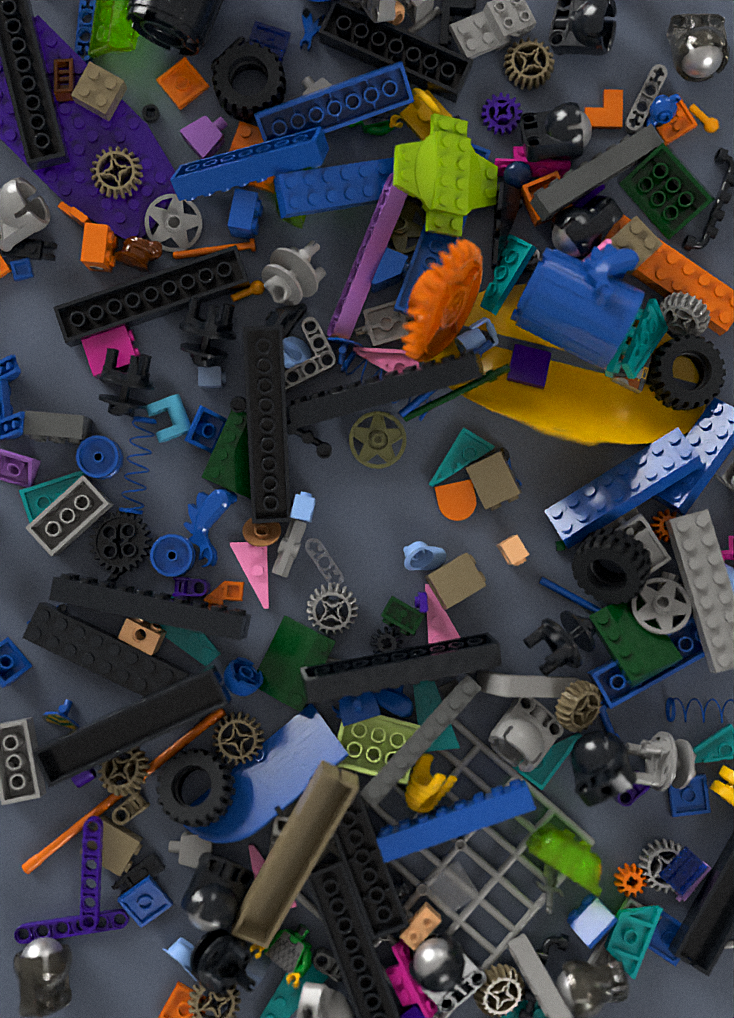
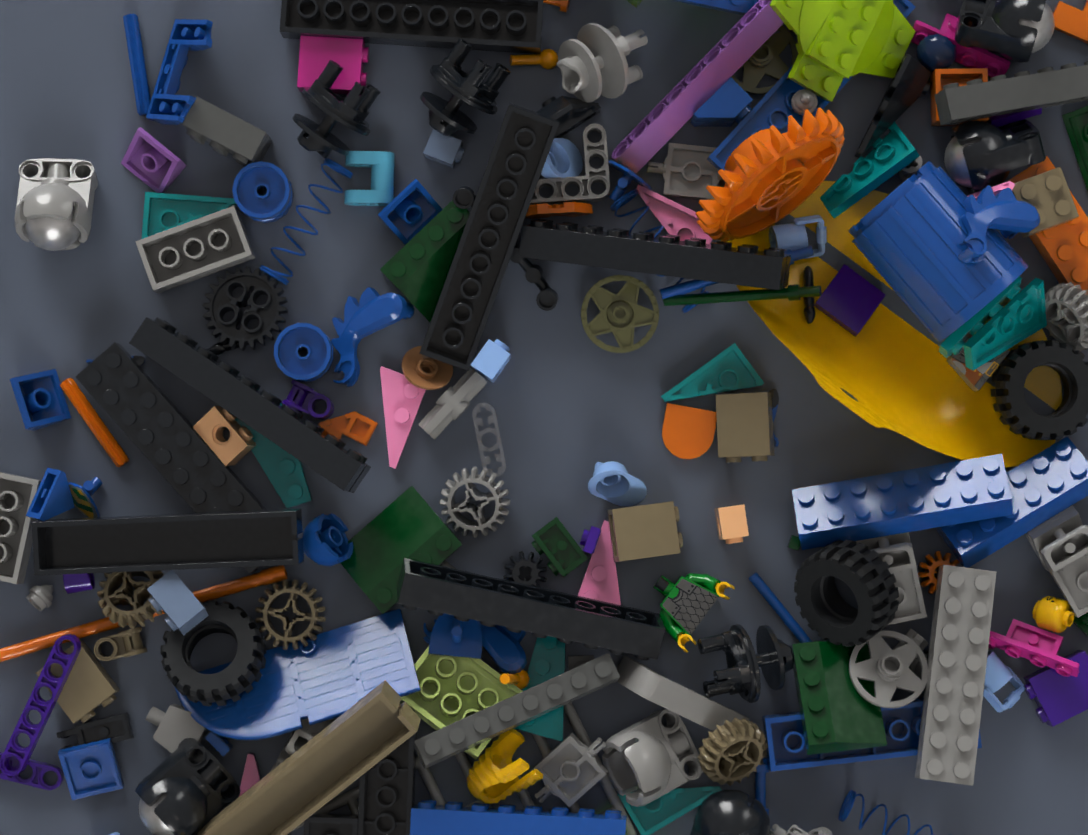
camera: 30 degrees right, 0 degrees up
none -> blue slope [26,468,75,521]
none -> light grey plate [26,585,54,611]
none -> orange axle [60,378,129,467]
none -> sand blue brick [147,570,209,636]
none -> blue tile [205,732,233,756]
none -> light orange bar [500,670,529,689]
none -> orange tile [525,202,593,219]
none -> light grey plate [533,733,608,807]
none -> torso [653,573,735,653]
none -> light grey plate [791,89,818,116]
none -> black piece [803,266,816,324]

